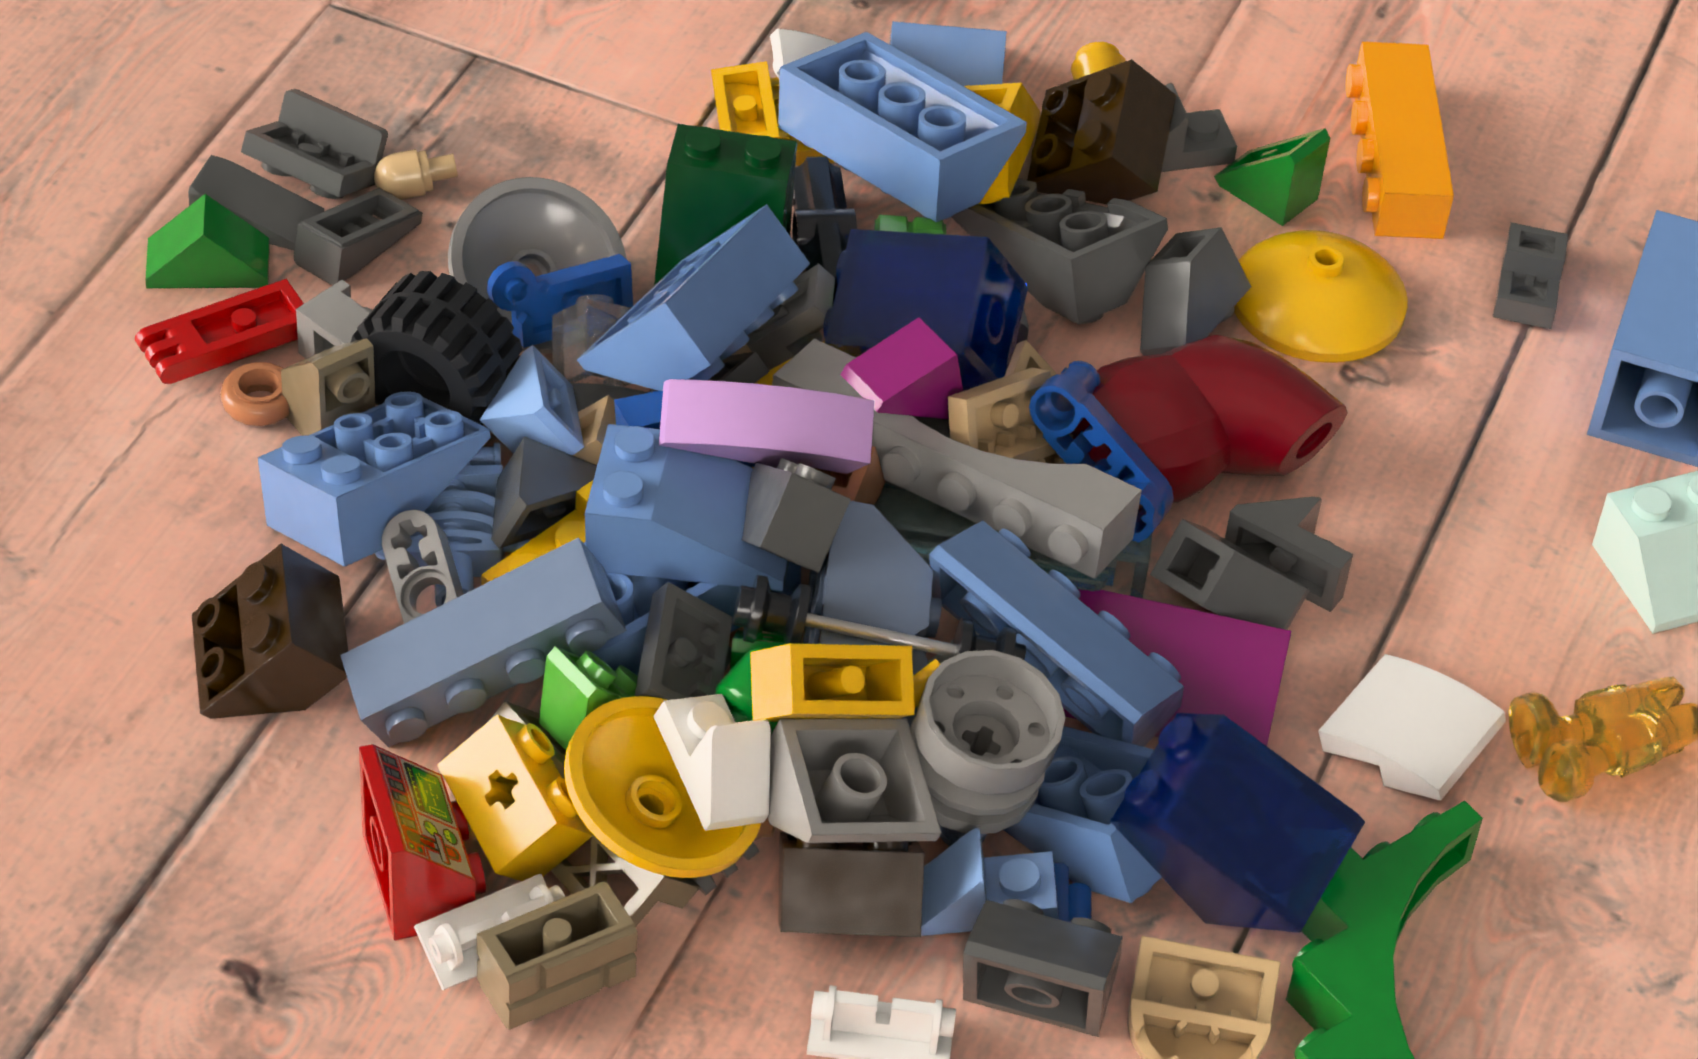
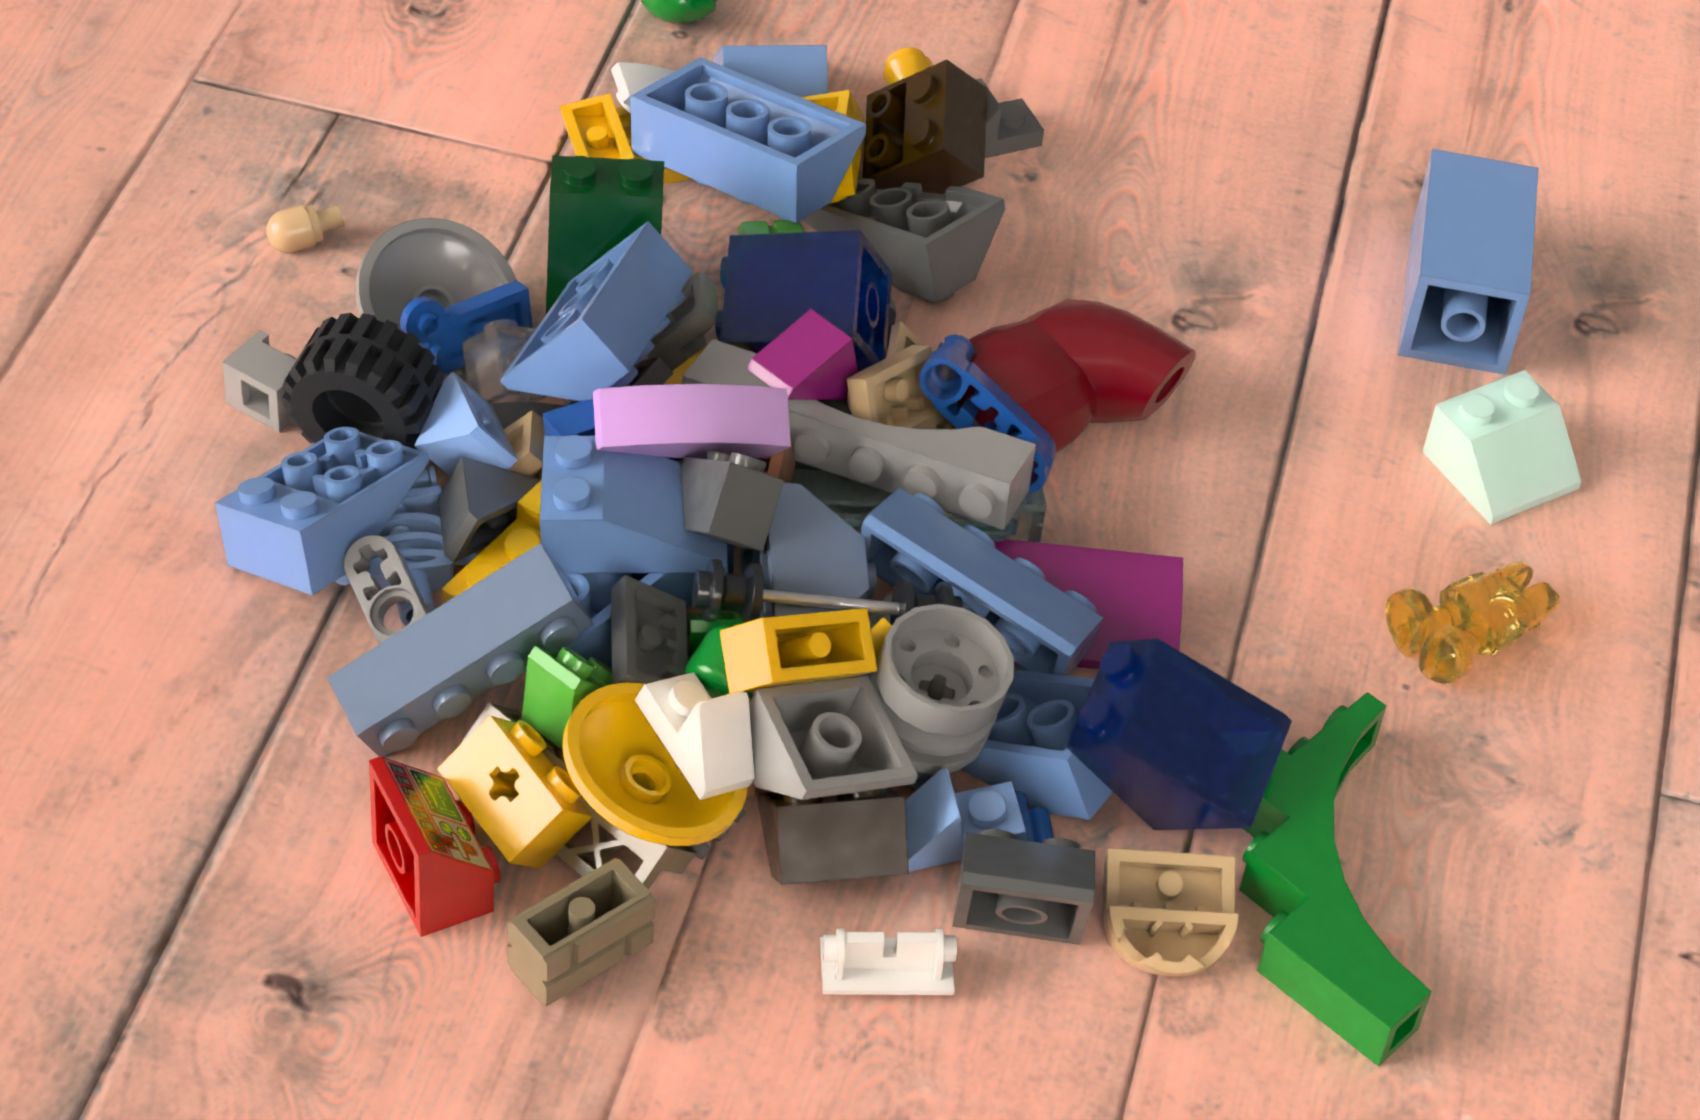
camera: 10 degrees left, 0 degrees up
red hinge [135,278,304,384] -> none
green slope [145,194,270,289] -> none
dark grey slope [188,155,324,251] -> none
dark brown slope [192,544,348,719] -> none
nougat piece [220,362,289,426] -> none
dark grey bracket [241,89,388,199] -> none
dark tan slope [281,338,375,436] -> none
dark grey slope [294,188,423,285] -> none
white hinge [414,874,565,991] -> none
black piece [792,157,860,315] -> none
dark grey slope [1140,227,1251,356] -> none
dark grey slope [1150,519,1310,630] -> none
green slope [1214,128,1331,226] -> none
dark grey slope [1225,497,1353,612] -> none
yellow dish [1234,230,1408,363] -> none
white slope [1318,654,1506,801] -> none
light orange brick [1346,41,1454,239] -> none
dark grey slope [1493,222,1568,329] -> none

